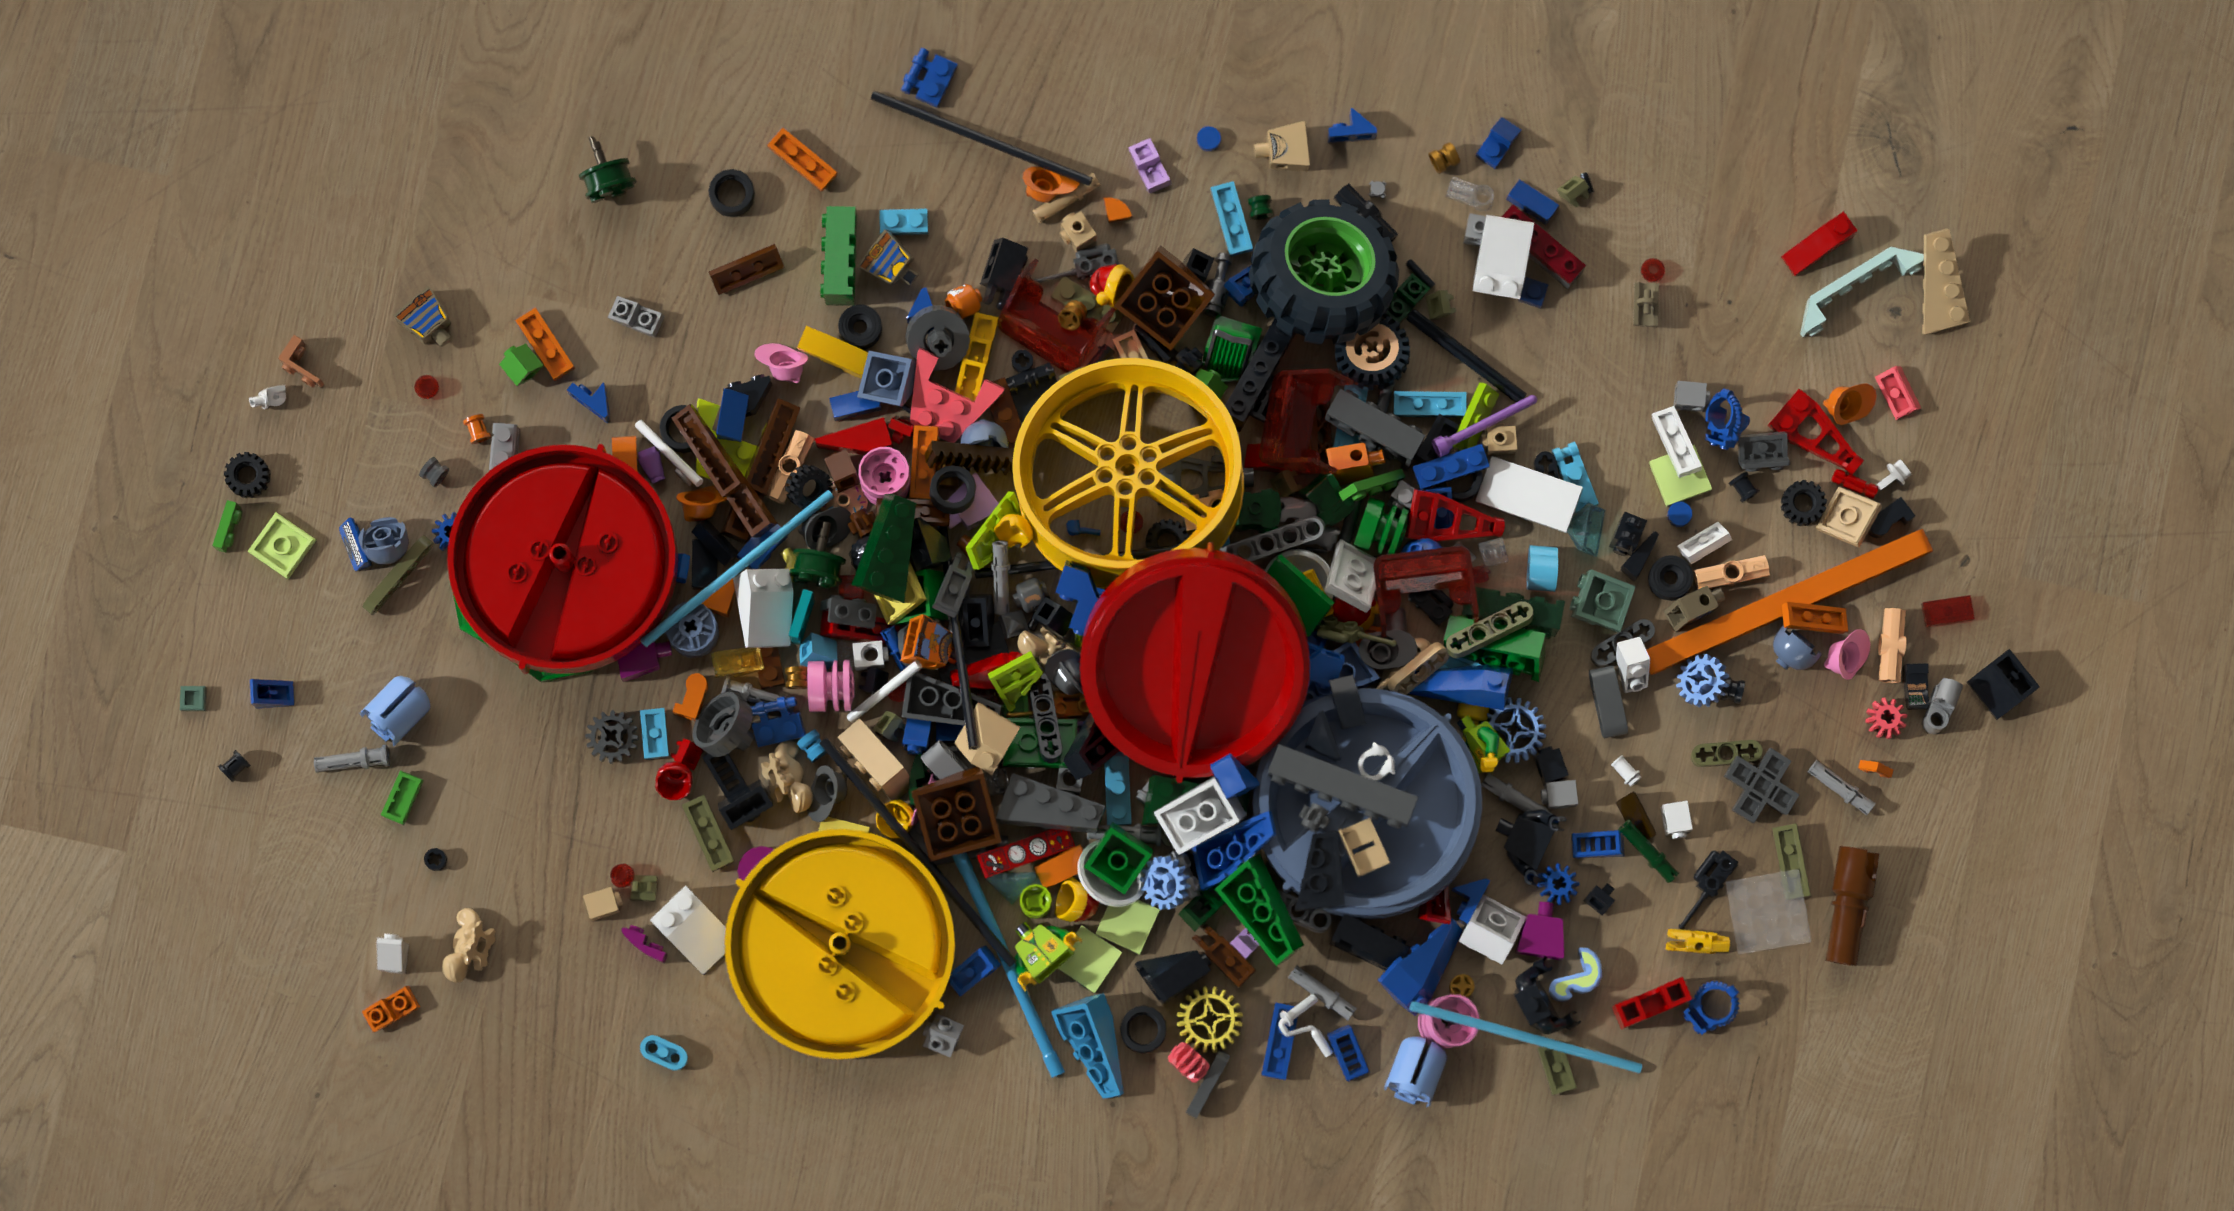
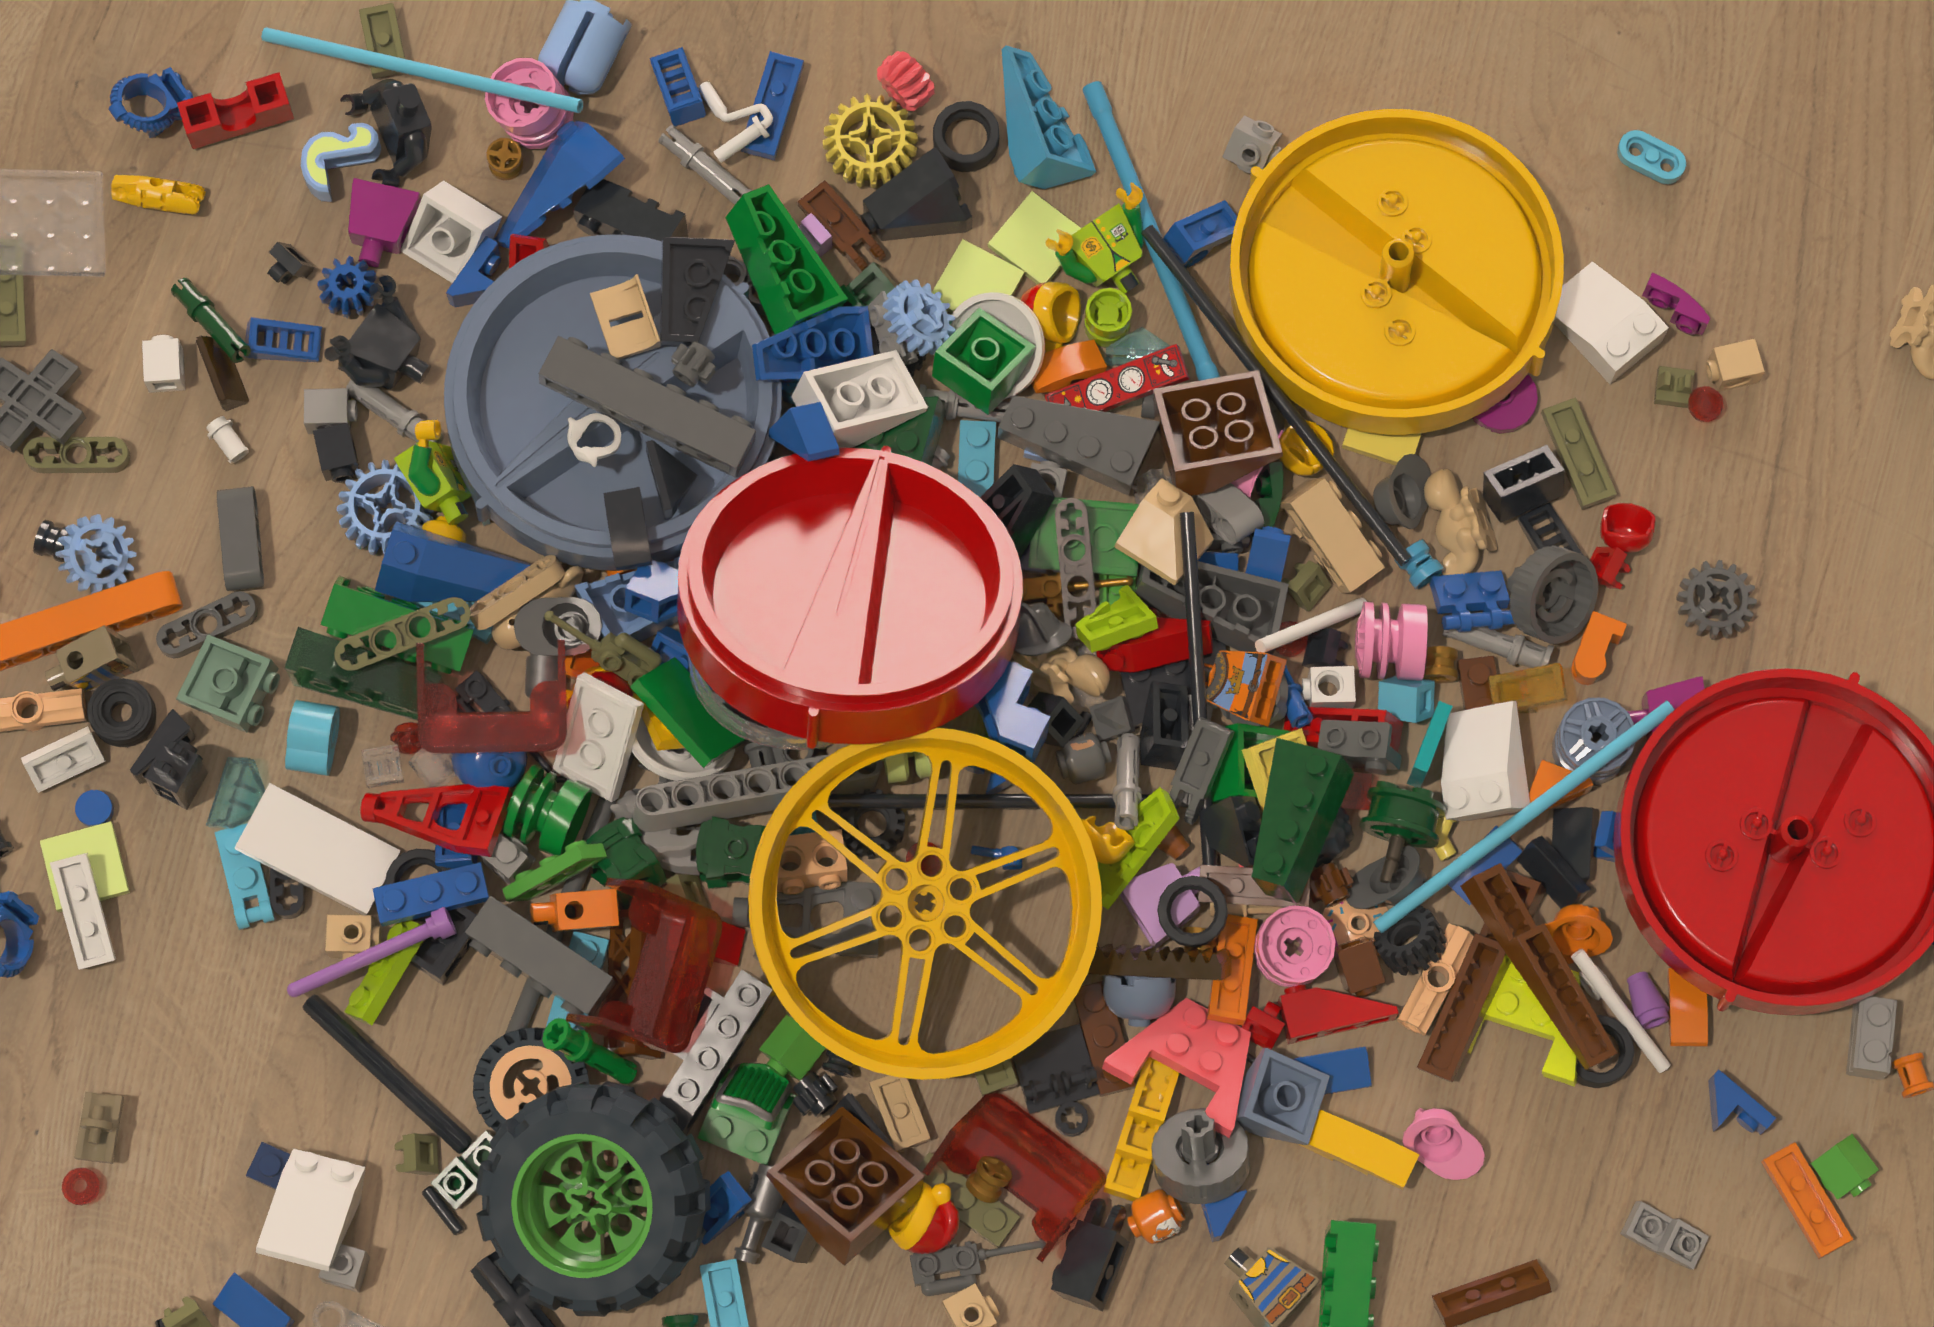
camera: 175 degrees left, 5 degrees down
medium azure plate [640,708,669,760] -> none
blue slope [716,388,749,442] -> none
black slope [723,374,772,417] -> none
clear tile [837,639,855,671] -> none
black tyre [838,304,882,350] -> none
black pin [1086,344,1115,366] -> none
dark grey beam [1186,1050,1231,1119] -> none
medium azure plate [1394,391,1466,418] -> none
dark red piece [1502,204,1586,289] -> none
white slope [1616,637,1650,693] -> none
light grey brick [1673,381,1710,412] -> none
black piece [1678,850,1738,930] -> none
none -> green pin [542,1018,637,1085]

